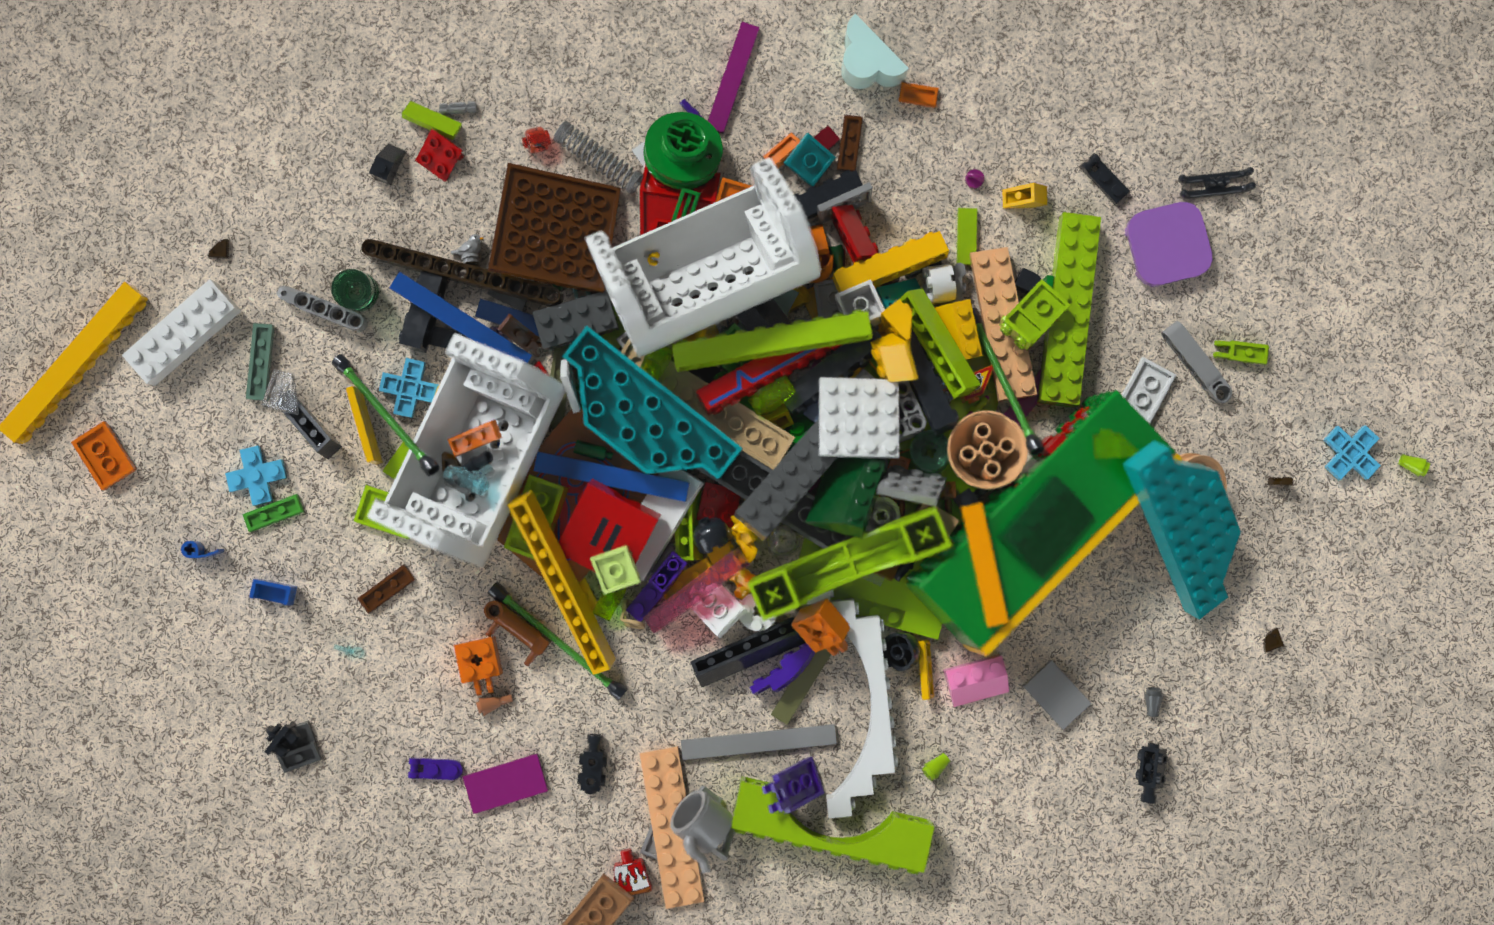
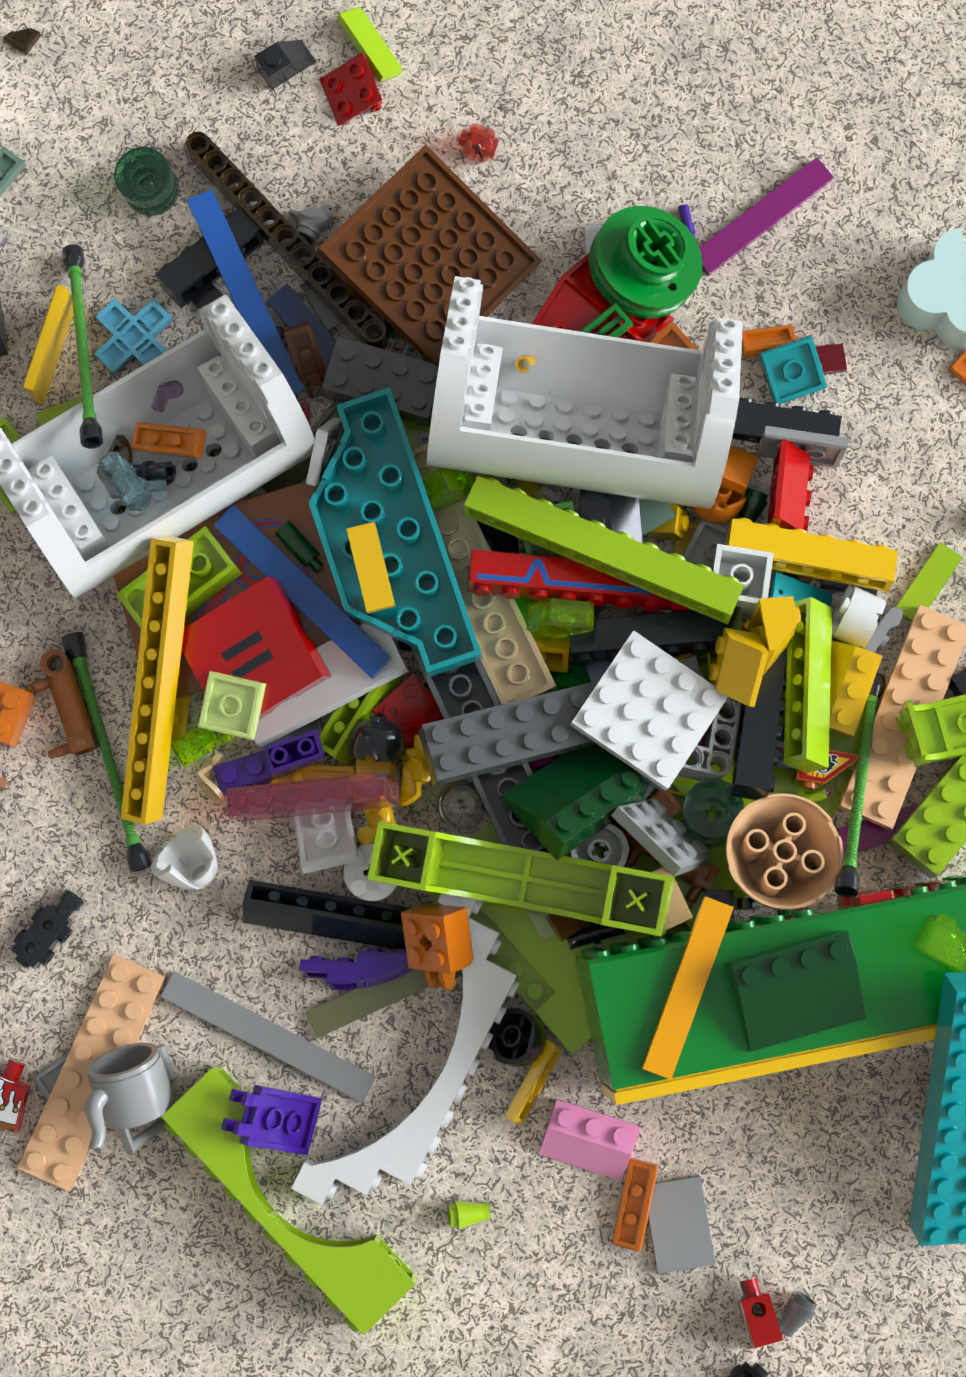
camera: 35 degrees right, 5 degrees down
light grey piece [276,286,368,332] -> none
light grey axle [439,101,477,115] -> none
light grey piece [553,121,643,194] -> none
reddish brown tile [837,114,863,172] -> none
none -> clear purple arm [151,380,184,413]
none -> white hair [151,824,218,890]
none -> yellow tile [347,522,396,613]
none -> orange tile [612,1157,659,1252]
none -> red torso [738,1277,783,1349]

